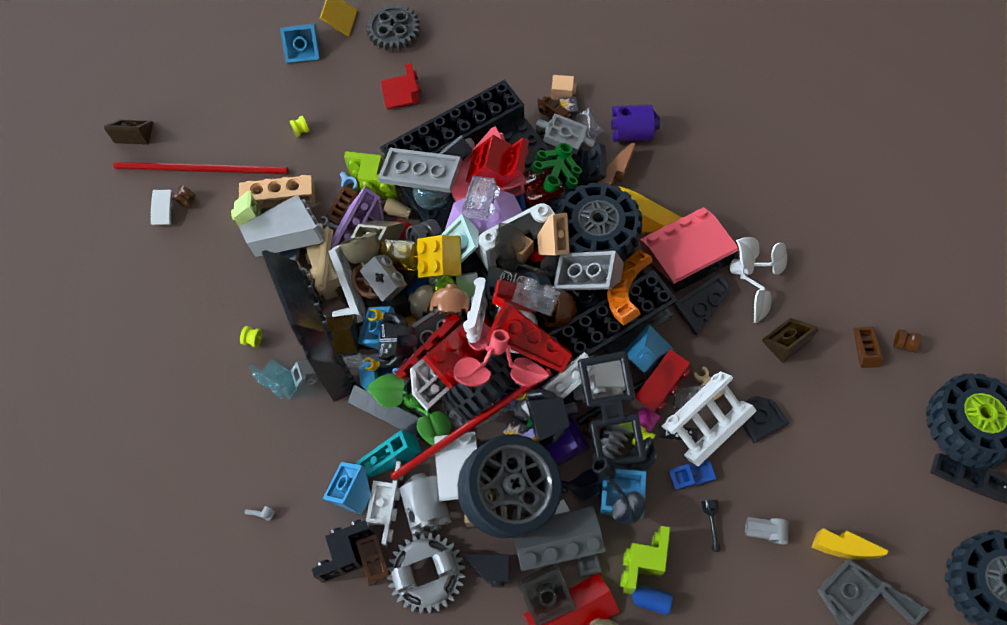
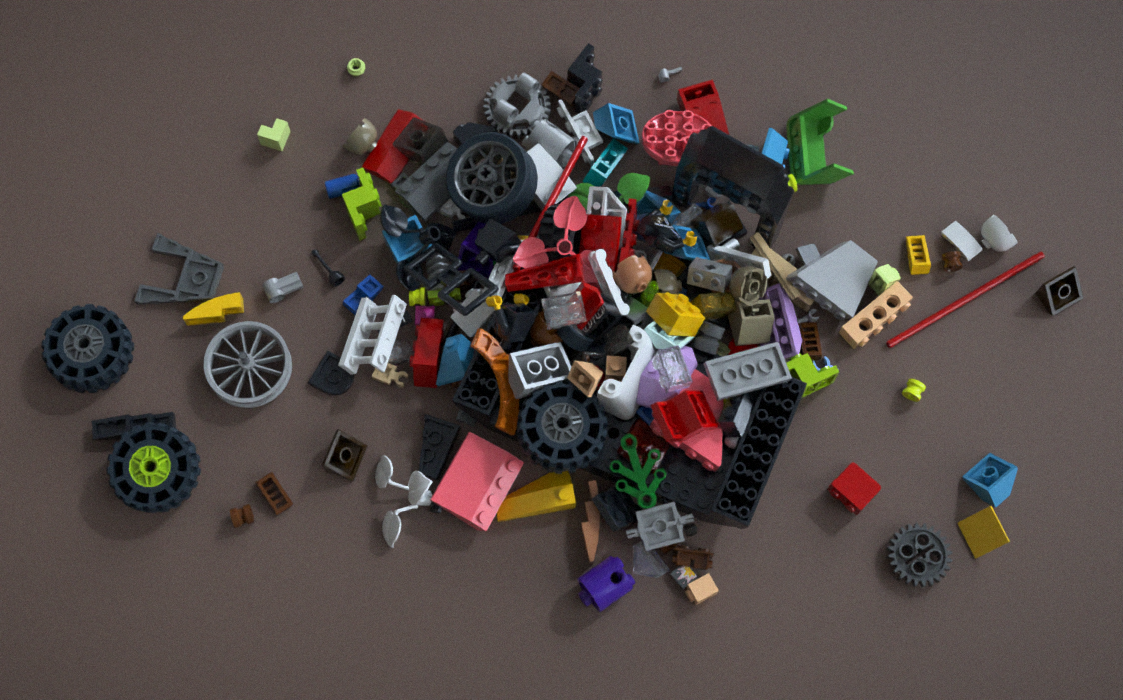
camera: 140 degrees right, 5 degrees up
none -> light grey wheel [204,321,292,408]
none -> black torso [486,294,538,350]
none -> coral bracket [642,110,712,166]
none -> red slope [676,79,729,135]
none -> dark azure slope [762,128,790,169]
none -> bright green windscreen [786,99,854,185]
none -> yellow slope [905,235,931,275]
none -> white cylinder [981,215,1018,252]

